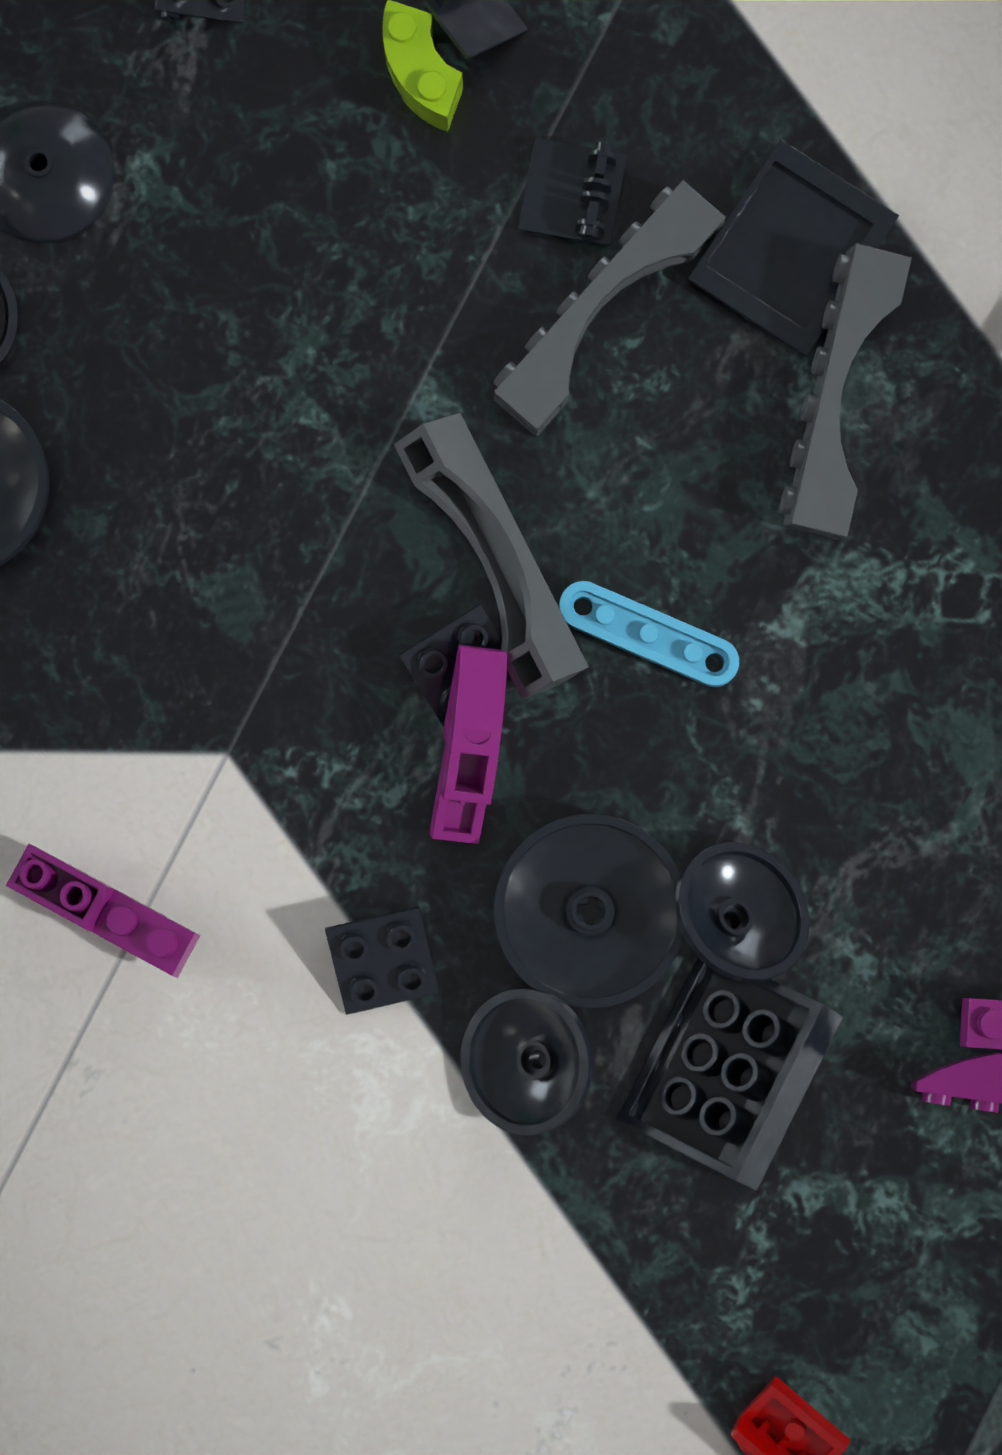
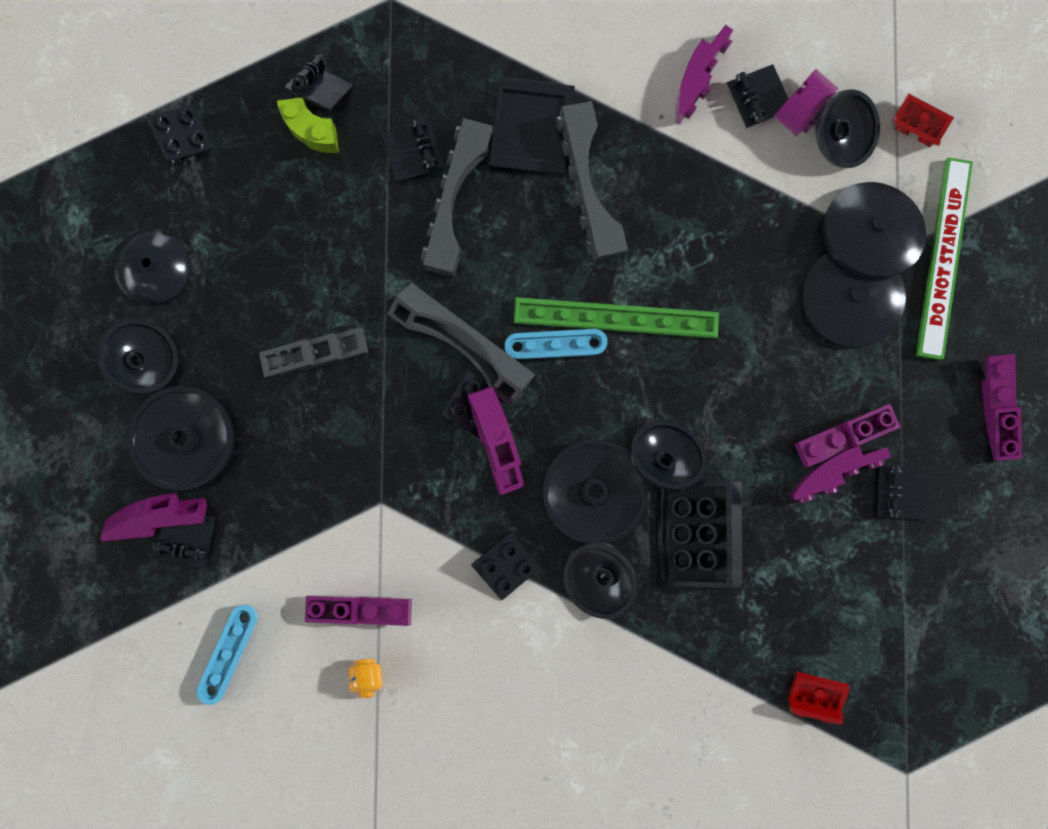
camera: 25 degrees left, 0 degrees up
none -> dark grey slope [259,327,368,378]
none -> light orange head [348,659,383,698]
none -> bright green tile [514,297,719,339]

